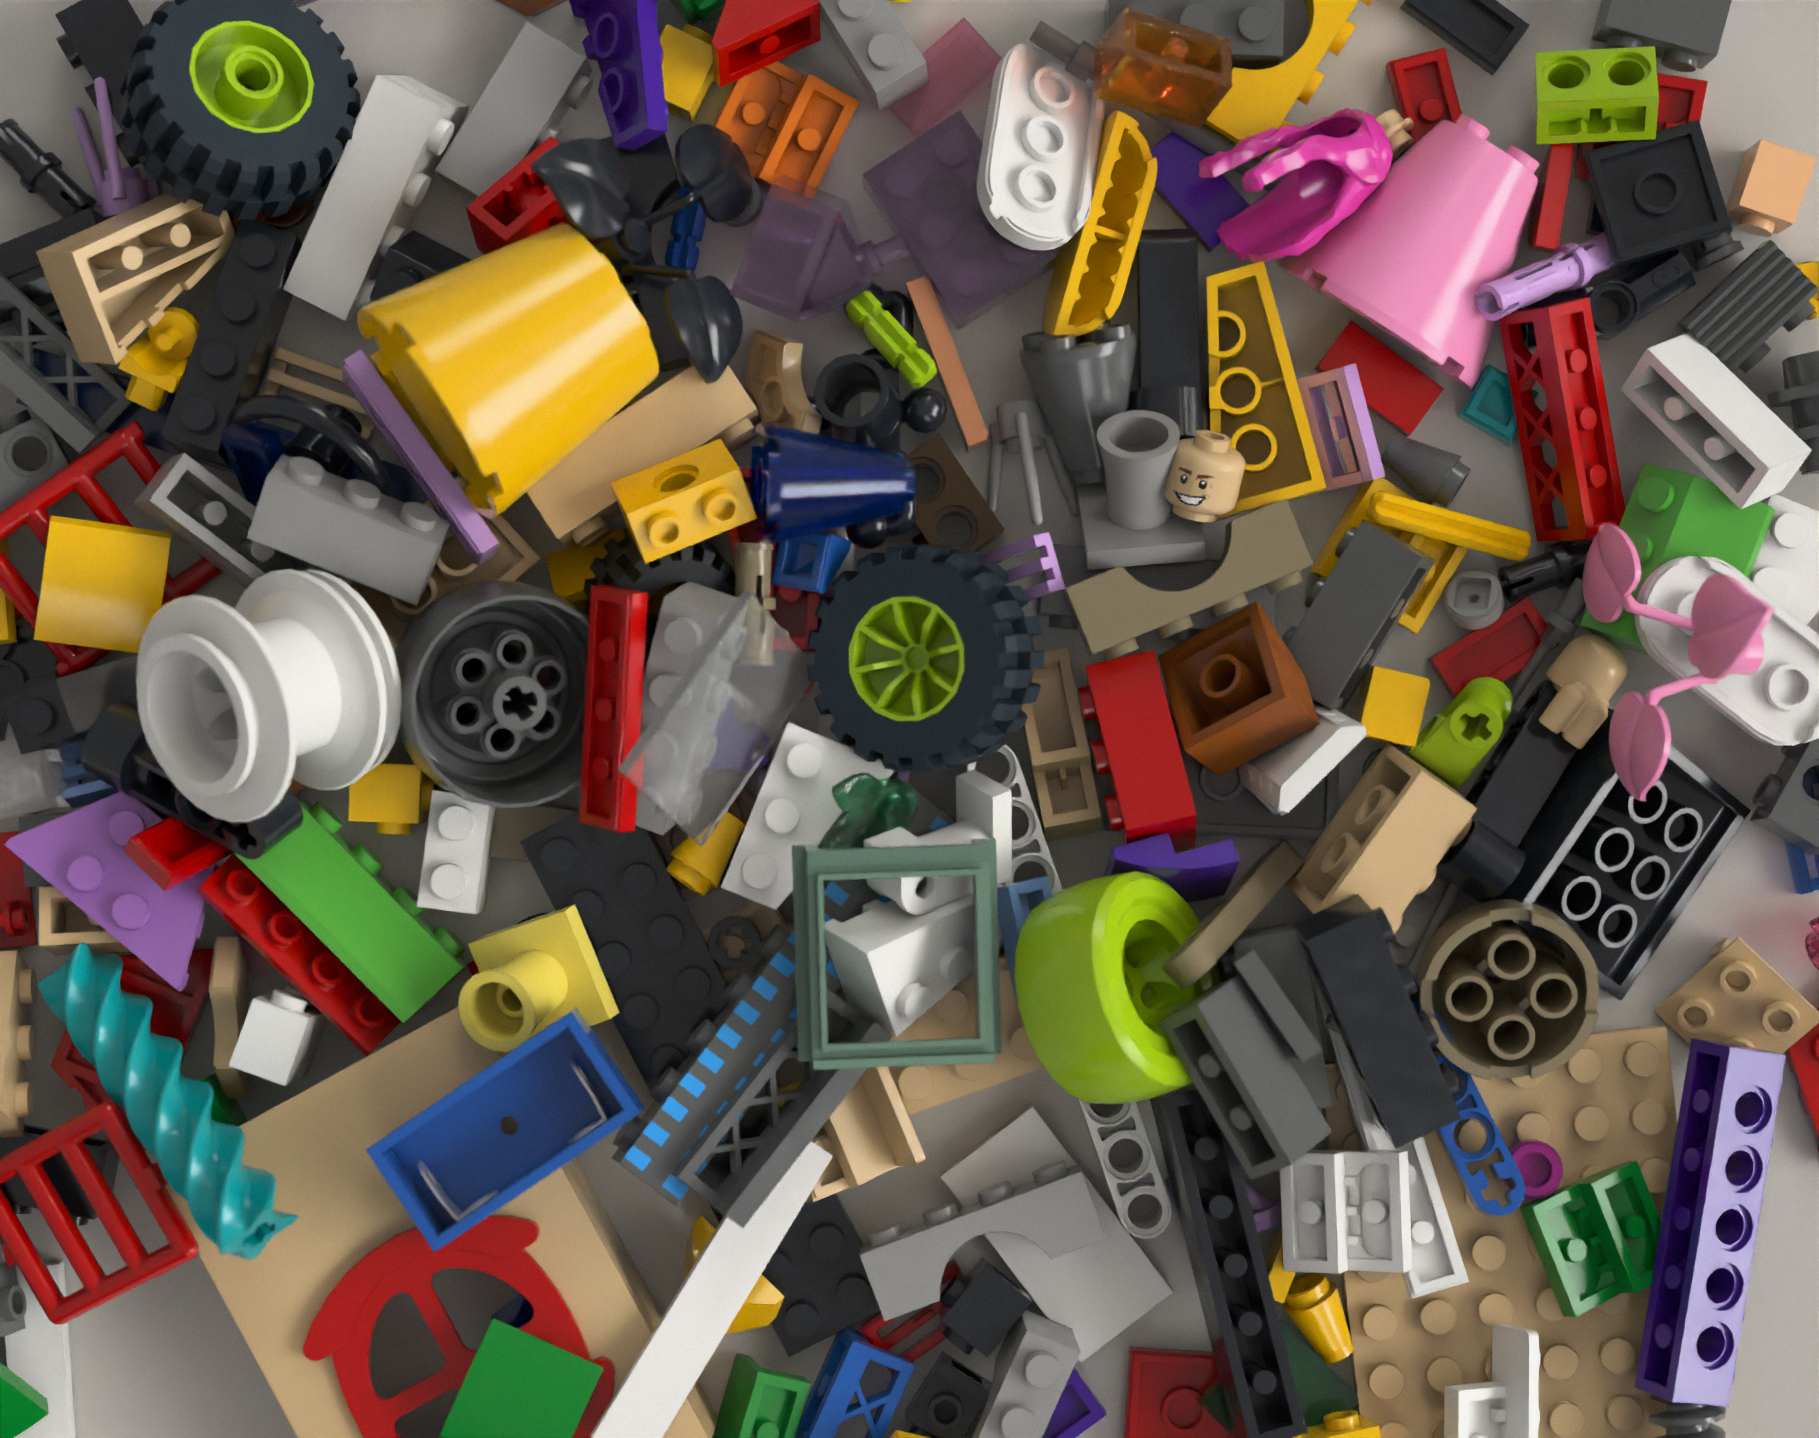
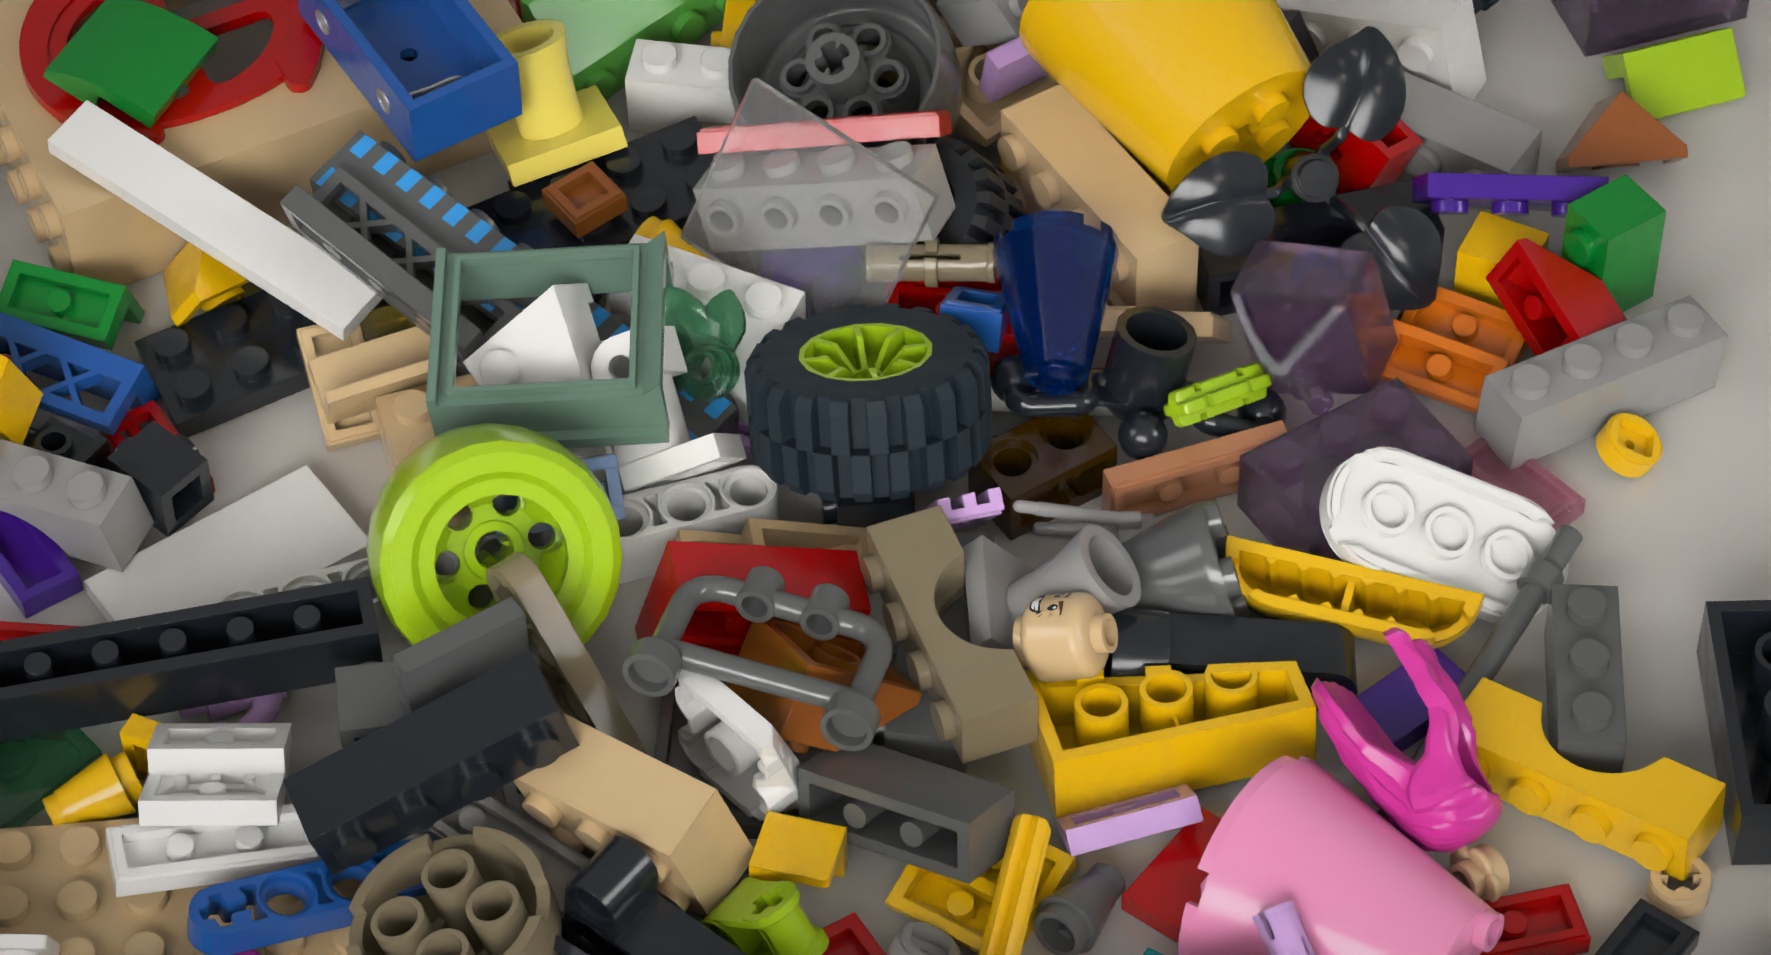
camera: 95 degrees right, 40 degrees down
yellow brick [610,438,757,564] -> none
light grey arch [860,1160,1106,1322] -> none
clear orange brick [1094,8,1232,128] -> none
dark purple slope [1103,833,1240,902] -> none
dark grey brick [1158,974,1332,1180] -> none
none -> dark orange tile [542,161,629,239]
none -> dark grey bar [622,566,893,752]

